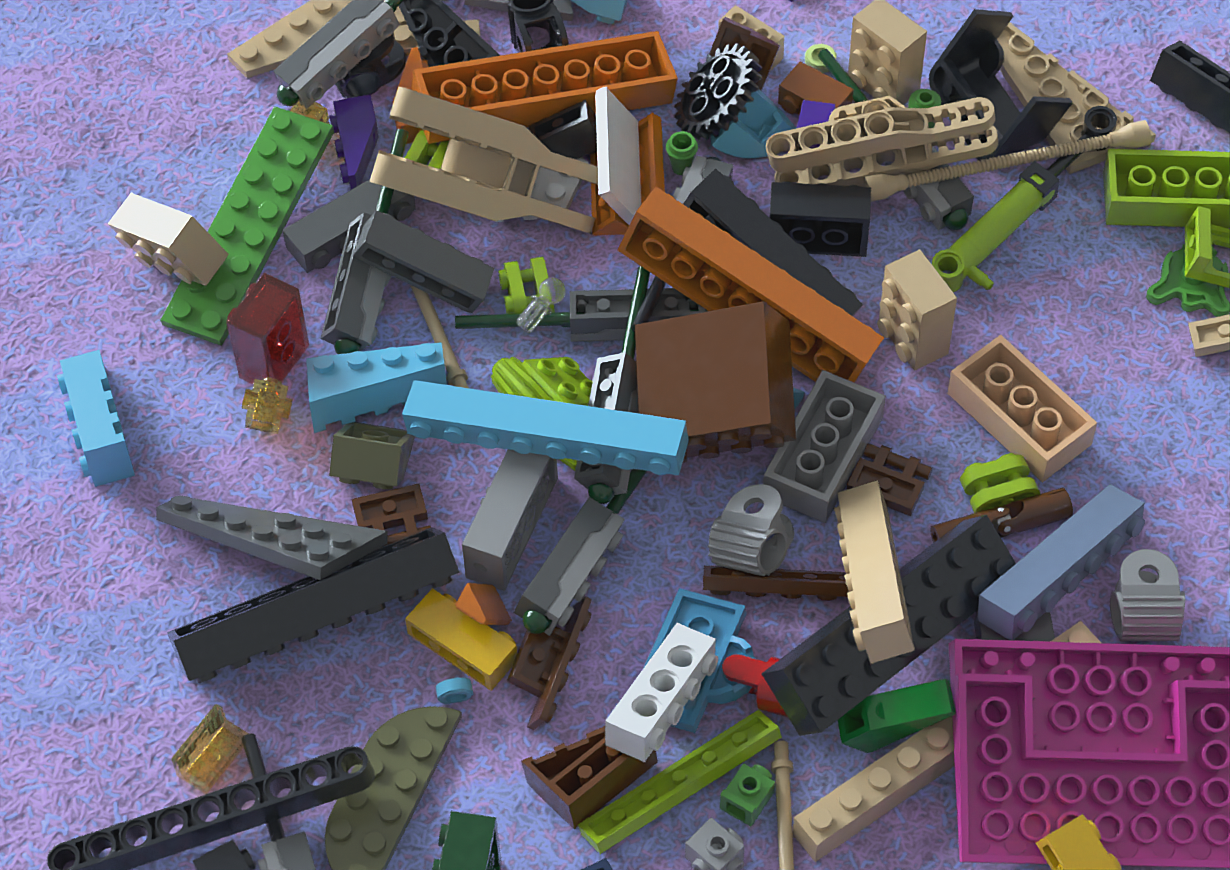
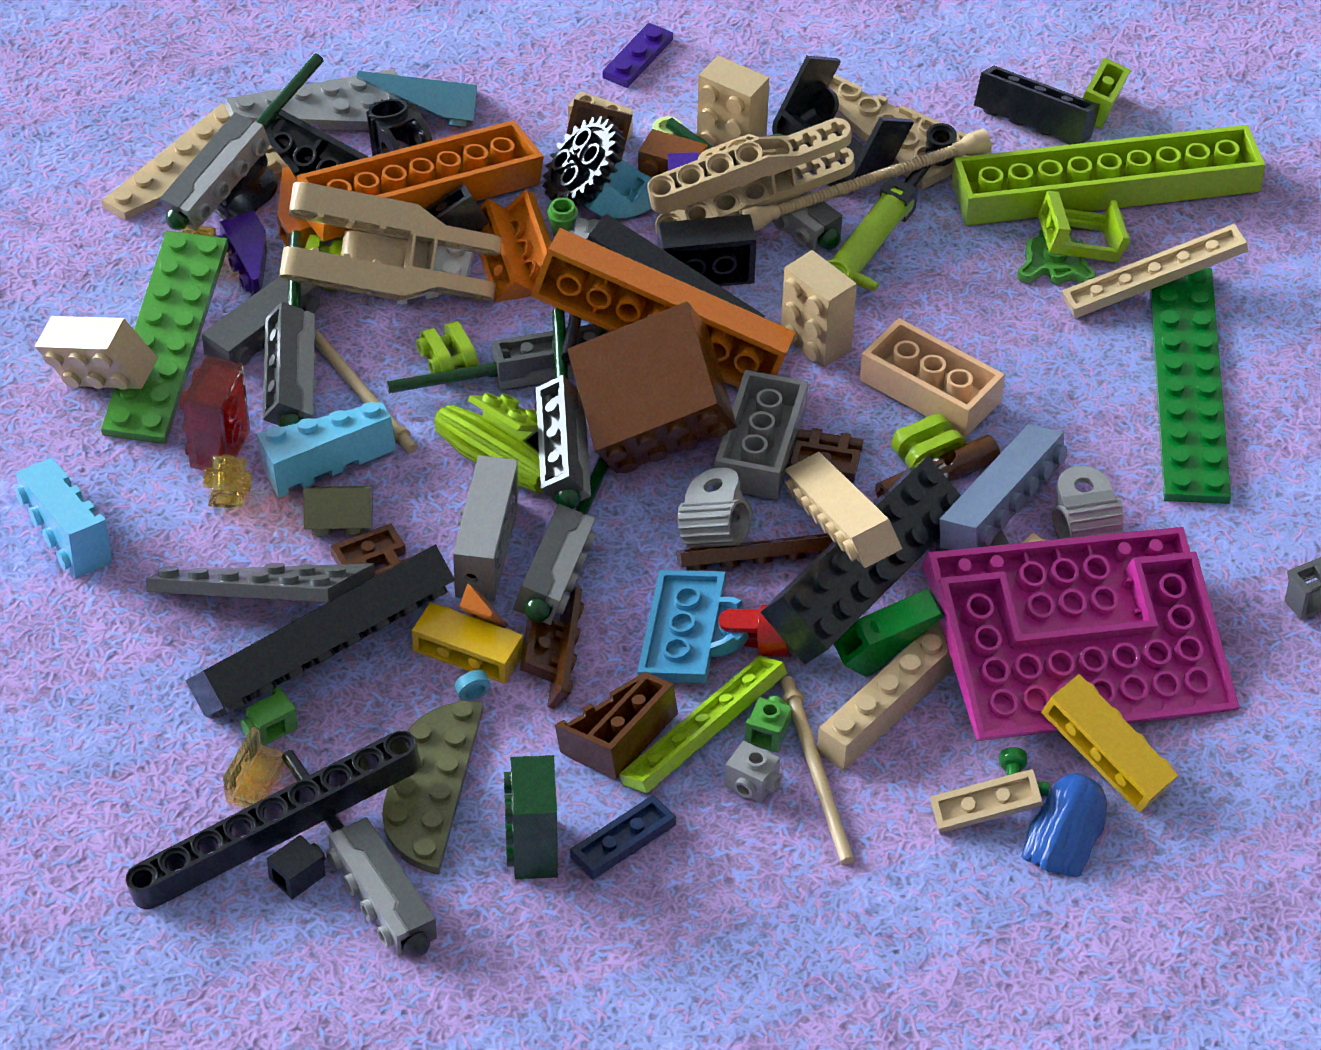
camera: 15 degrees left, 10 degrees down
dark grey brick [352,210,495,313] -> none
medium azure brick [402,380,689,476] -> none
clear axle [517,277,566,333] -> none
white tile [596,87,641,225] -> none
white brick [605,623,718,762] -> none
none -> bright green brick [240,686,298,747]

